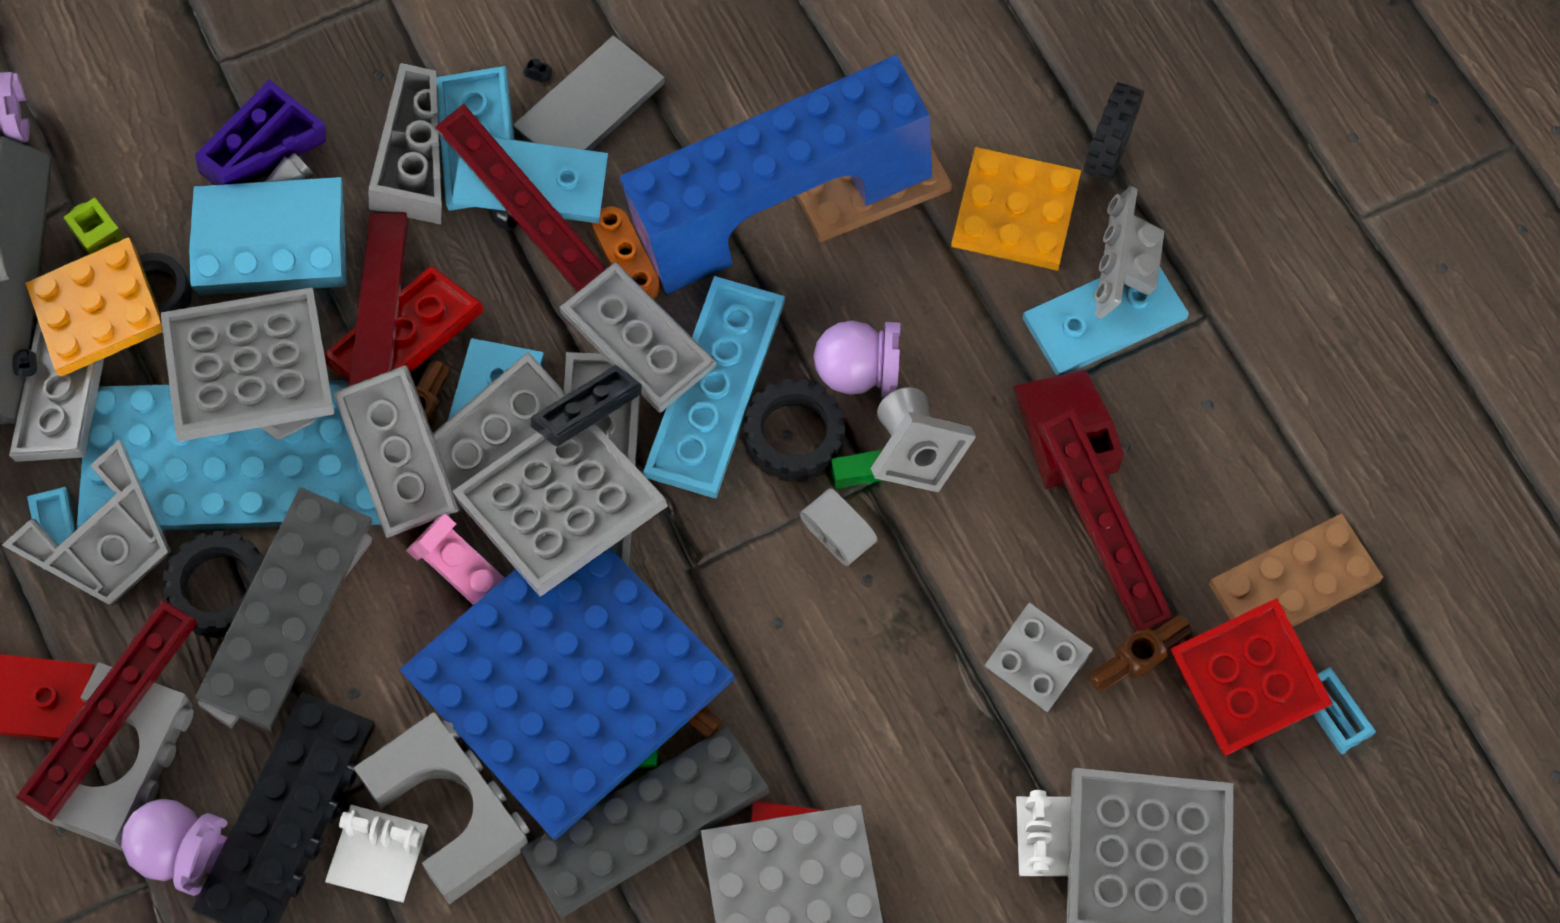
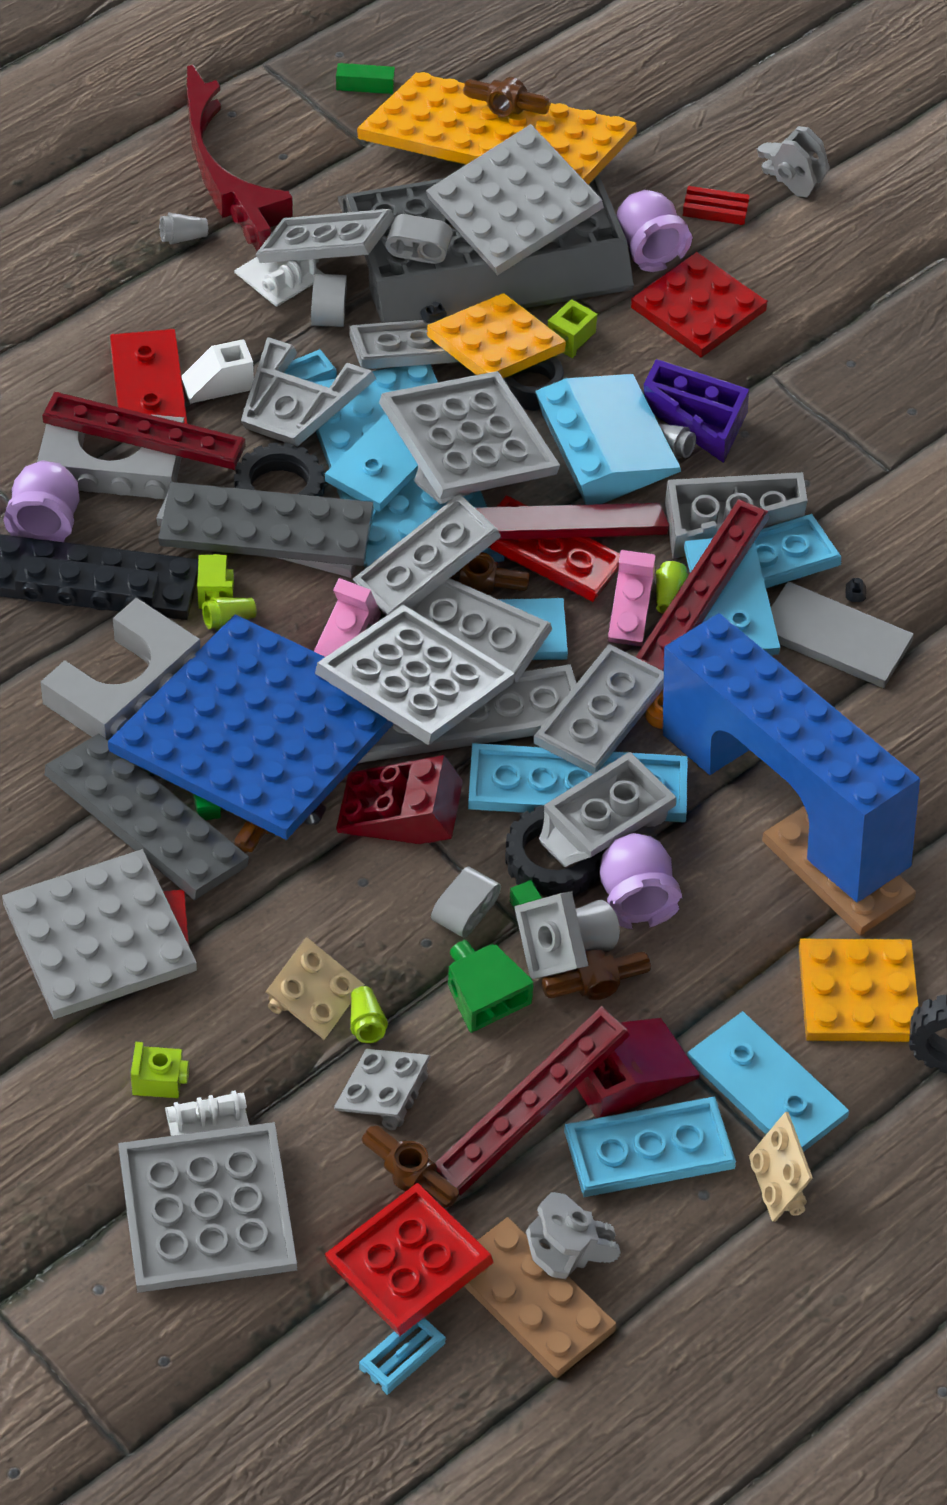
camera: 75 degrees right, 15 degrees down
white hinge [325,805,428,903] -> none
black tile [531,365,642,447] -> none
light grey bracket [1094,185,1164,319] -> none
none -> lime brick [131,1042,189,1098]
none -> white slope [181,339,254,404]
none -> lime brick [197,554,234,609]
none -> lime cone [202,597,257,631]
none -> tan hinge [265,937,365,1040]
none -> medium azure plate [325,413,418,512]
none -> dark red slope [336,755,463,844]
none -> lime cone [350,986,388,1043]
none -> green torso [448,940,534,1033]
none -> light grey hinge [526,1192,621,1279]
none -> light grey slope [539,752,677,867]
none -> reddish brown axle [542,950,651,1000]
none -> medium azure plate [564,1096,736,1197]
none -> bright pink bracket [608,550,655,647]
none -> red plate [631,252,768,358]
none -> lime cone [656,561,689,614]
none -> tan hinge [749,1112,813,1222]

